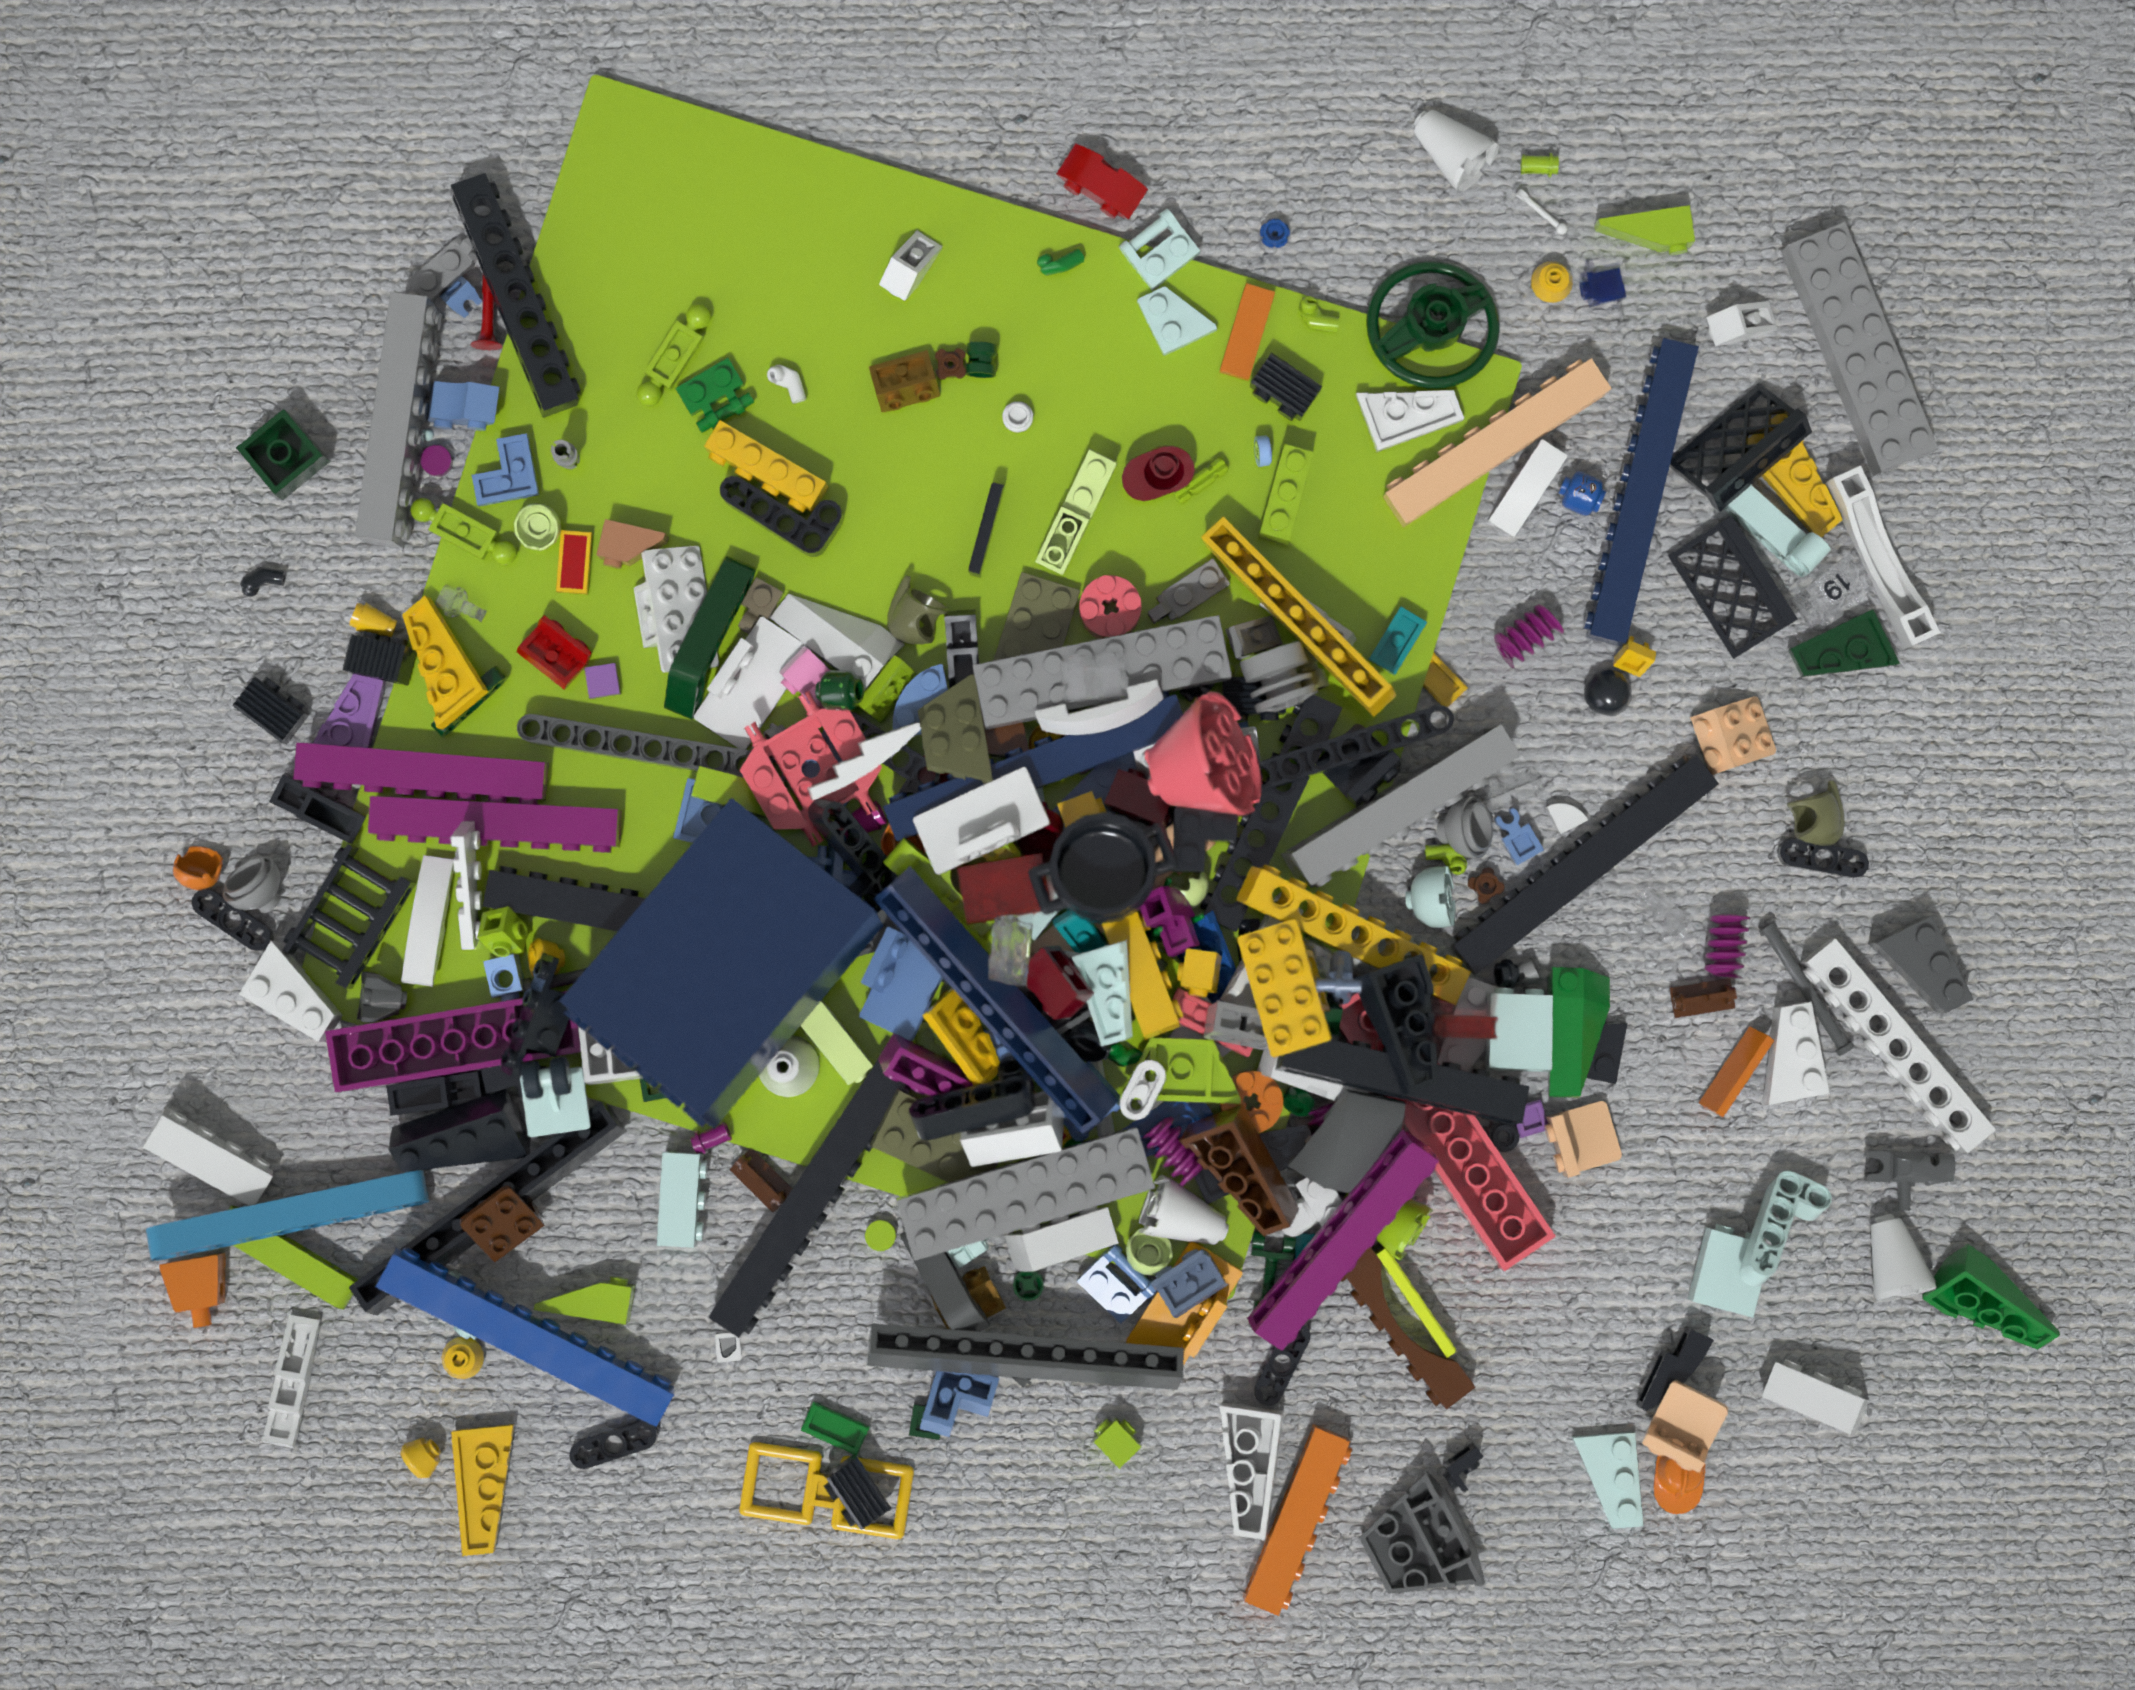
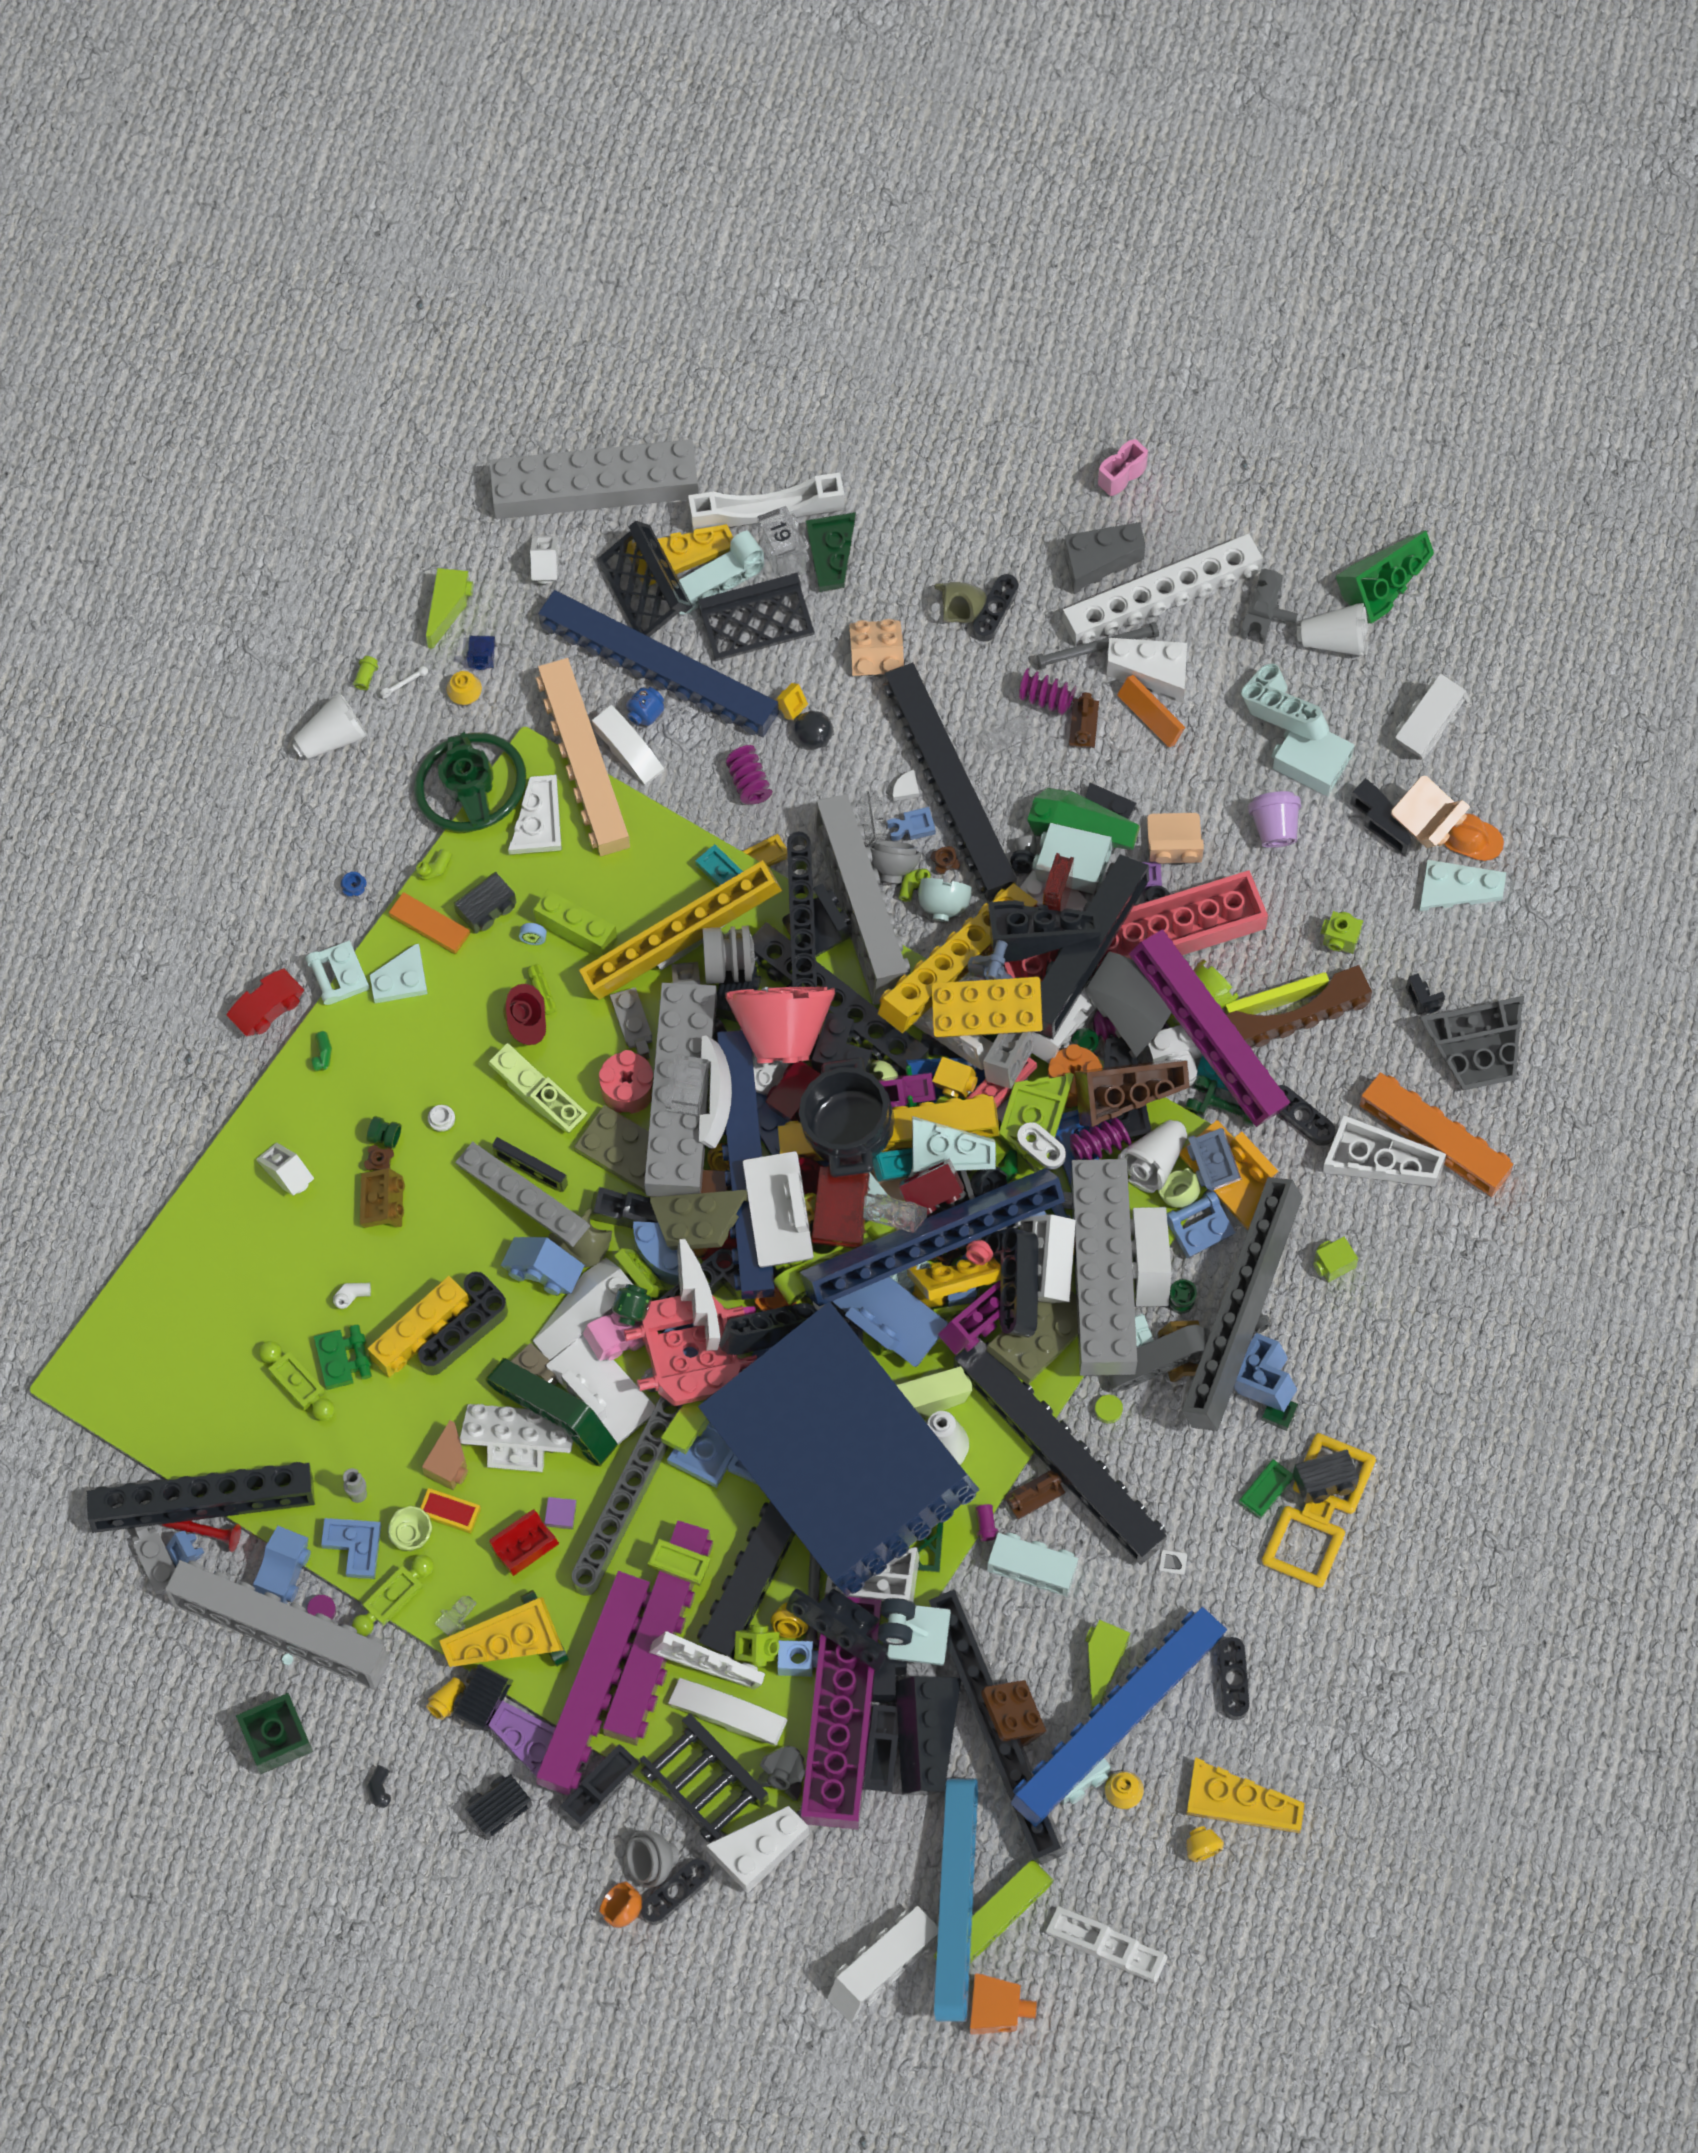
camera: 75 degrees left, 20 degrees down
none -> light grey plate [456,1142,590,1247]
none -> medium blue brick [501,1237,585,1296]
none -> lime tile [648,1539,711,1586]
none -> coral plate [966,1240,993,1265]
none -> bright pink brick [1098,439,1148,496]
none -> lavender piece [1248,791,1301,848]
none -> lime brick [1320,911,1364,954]

